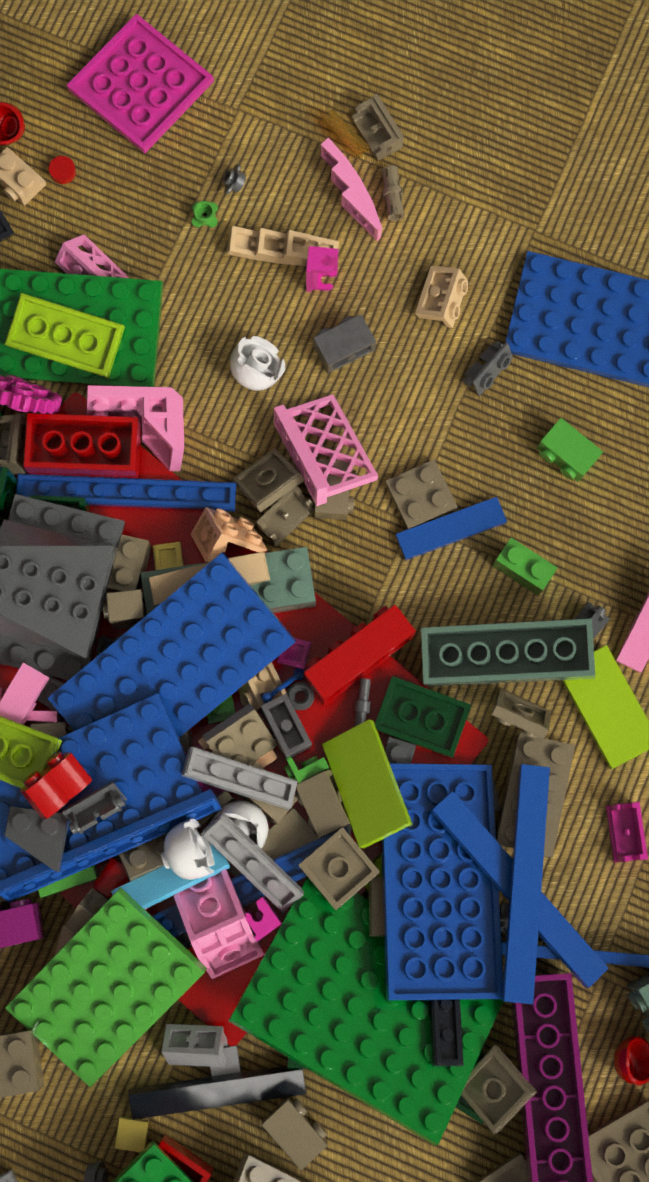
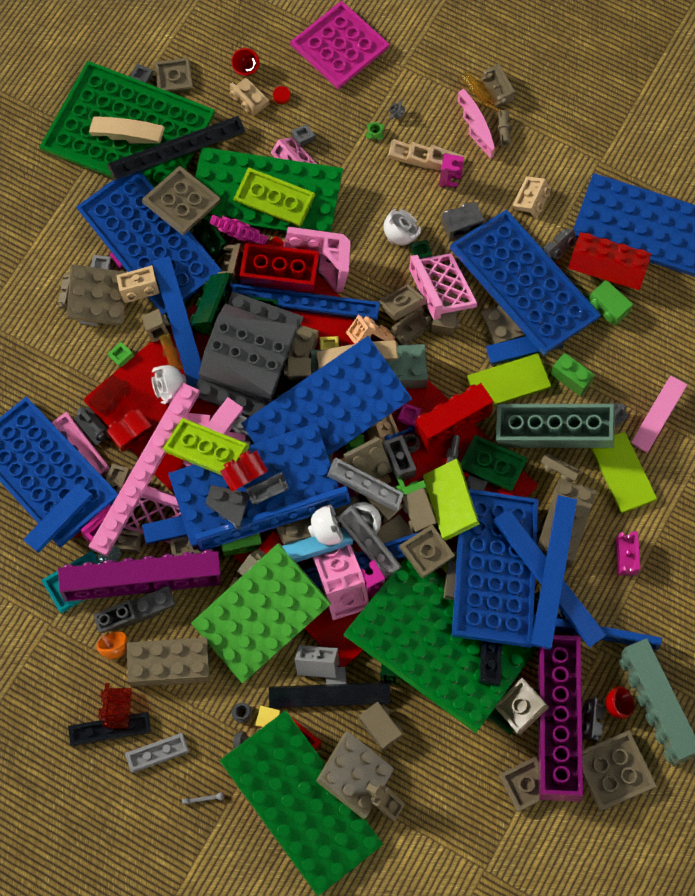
camera: 10 degrees right, 10 degrees down
none -> dark grey plate [232,703,252,723]
none -> dark grey plate [291,124,316,147]
none -> dark green plate [410,240,432,259]
none -> blue plate [450,209,601,355]
none -> lime tile [467,353,551,407]
none -> red brick [568,232,651,290]
none -> dark grey hinge [582,697,605,742]

